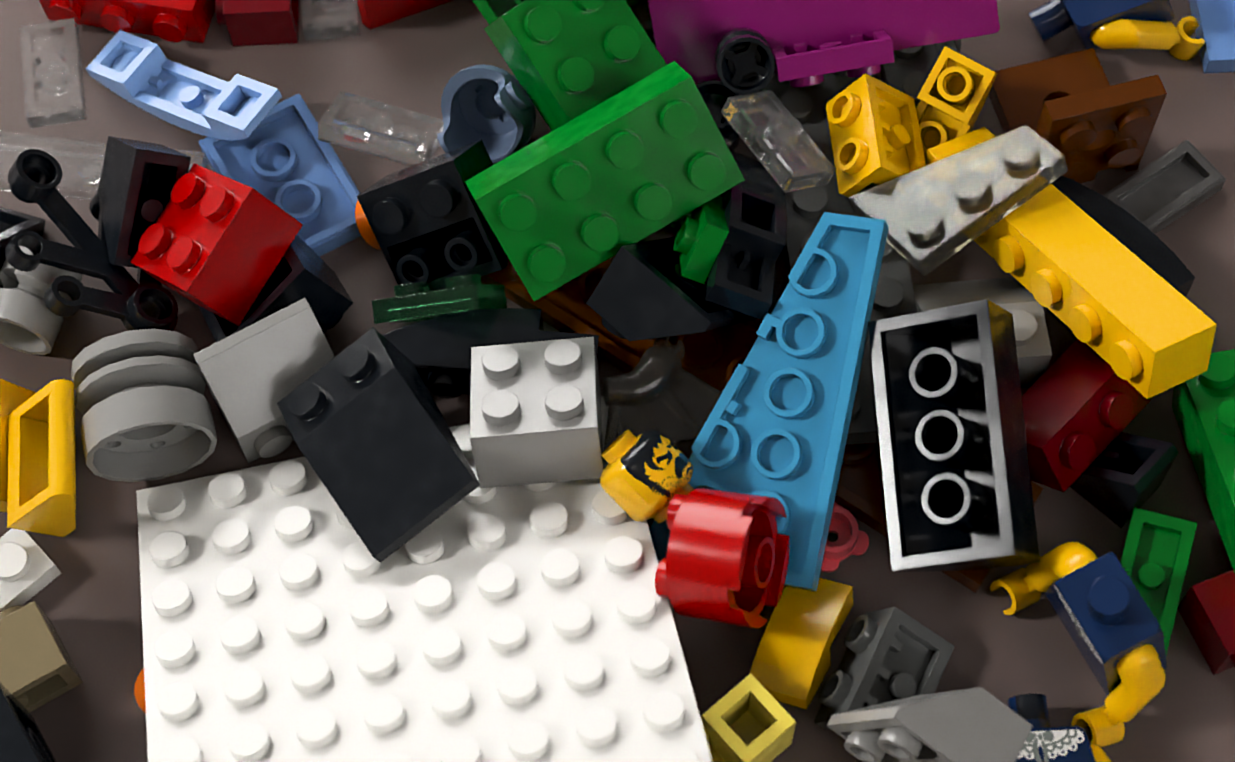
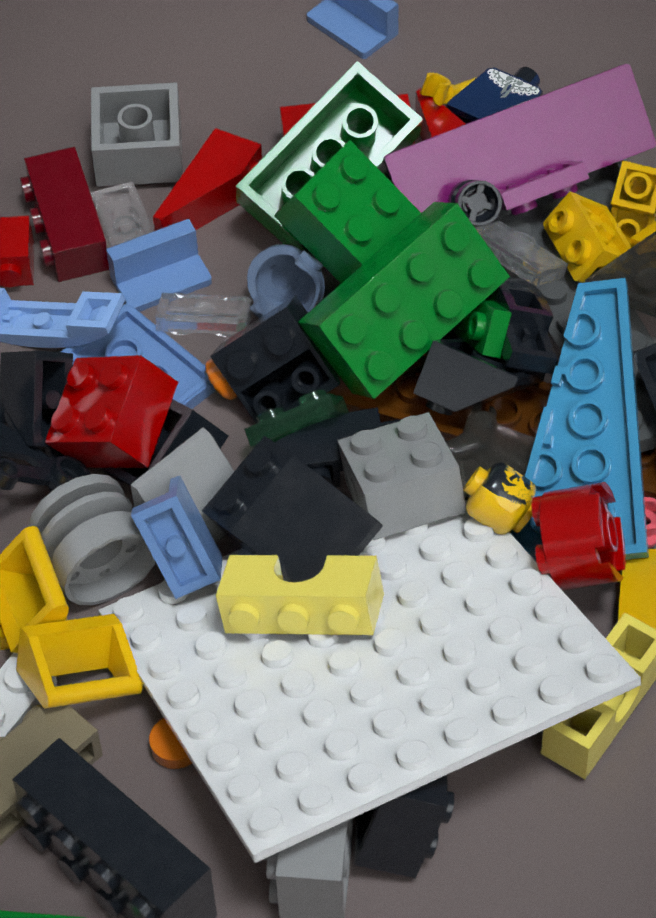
camera: 15 degrees left, 10 degrees down
none -> yellow tile [16,614,143,709]
none -> medium blue panel [106,219,212,312]
none -> medium blue panel [131,475,222,599]
none -> light yellow arch [216,555,384,635]

